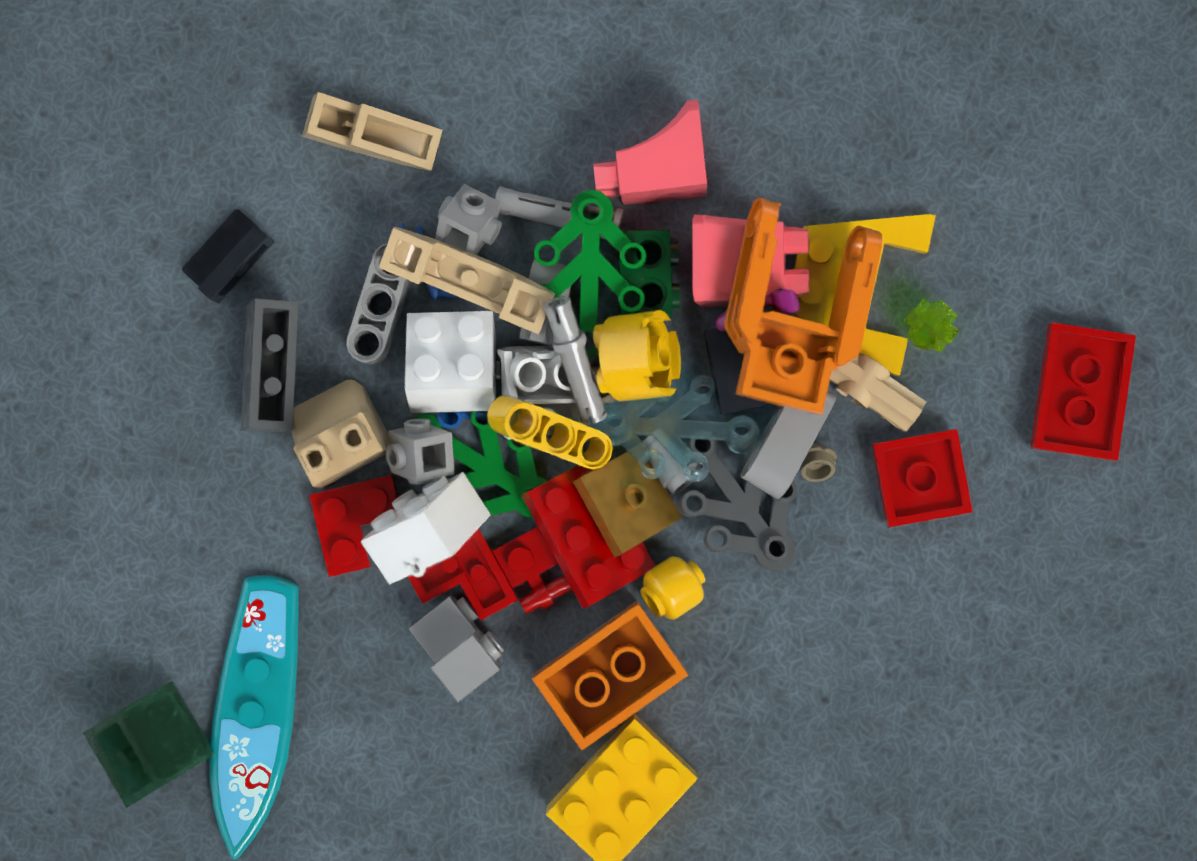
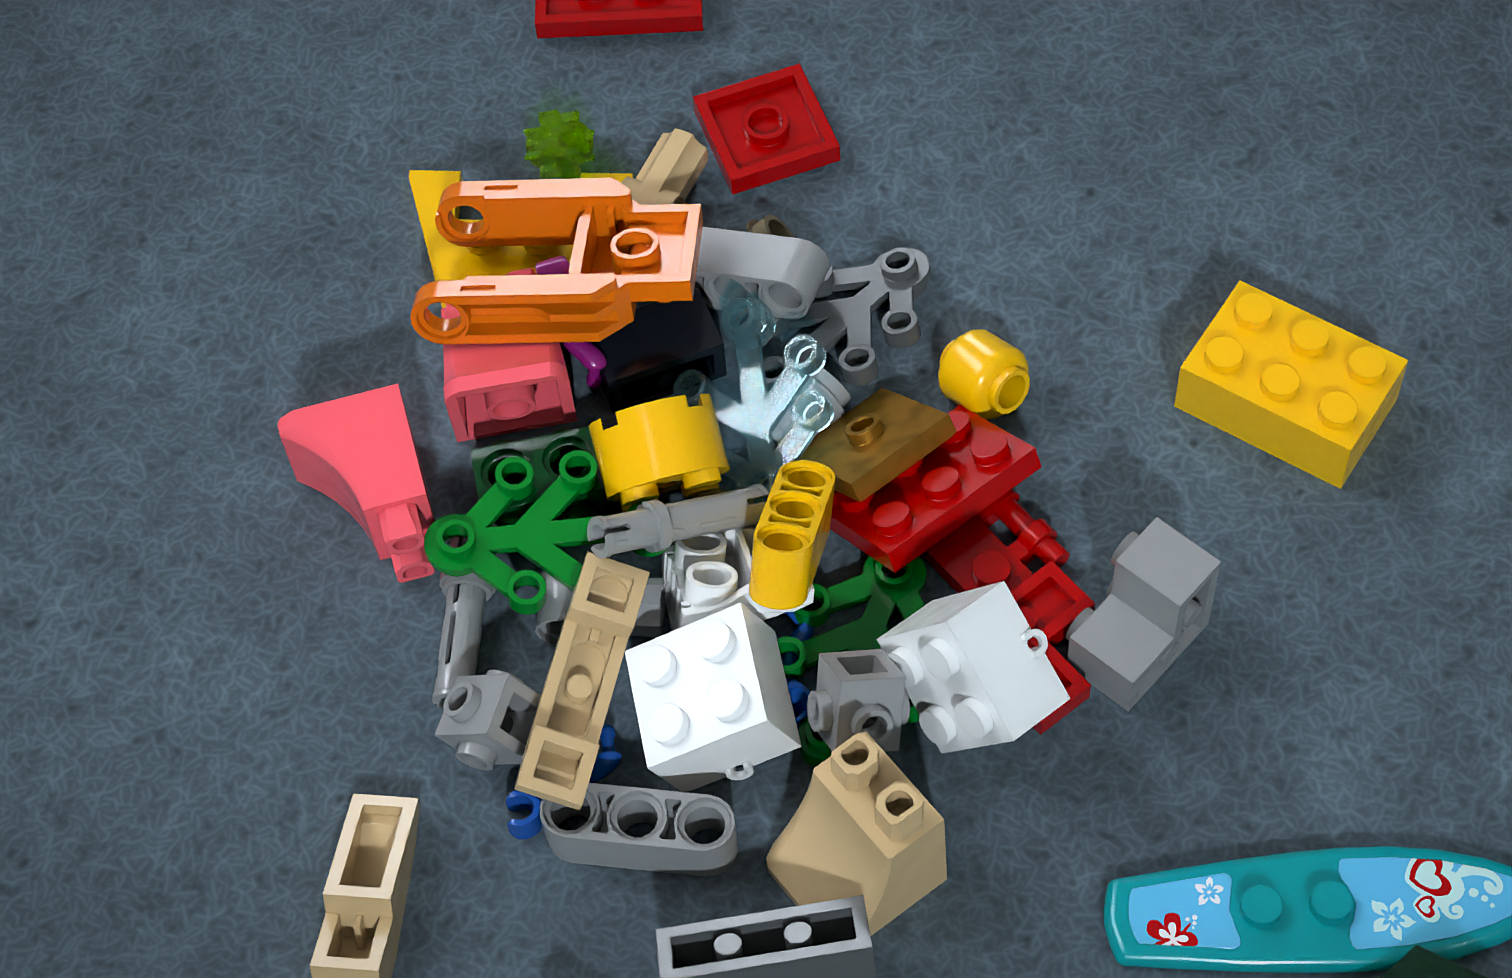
camera: 95 degrees left, 30 degrees down
red plate [309,475,398,577] -> none
orange brick [532,600,688,750] -> none

